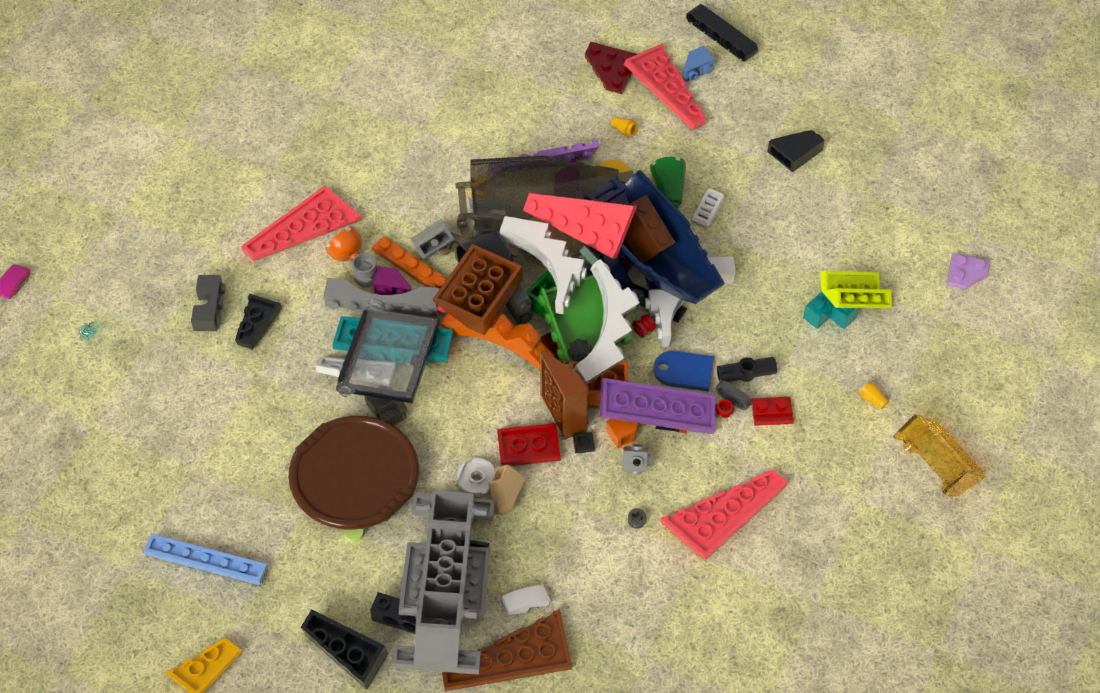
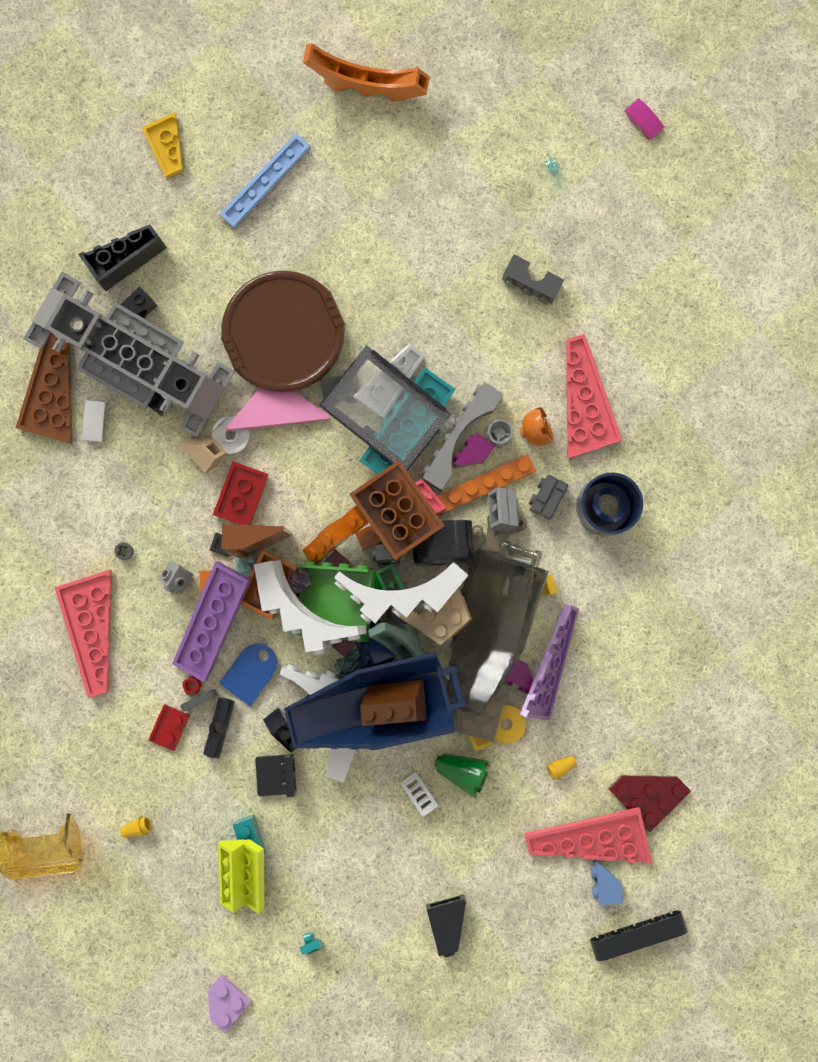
camera: 115 degrees right, 30 degrees up
black wing [235,293,282,350] -> none
coral wing [523,193,637,259] -> none
red wheel [632,314,656,338] -> none
none -> bright pink tile [226,388,330,431]
none -> clear light blue plate [235,557,254,577]
none -> black bracket [255,754,297,797]
none -> black slope [263,708,297,753]
none -> teal tile [300,932,325,956]
none -> orange arch [303,43,430,102]
none -> dark grey brick [528,474,569,520]
none -> dark blue piece [576,472,643,536]

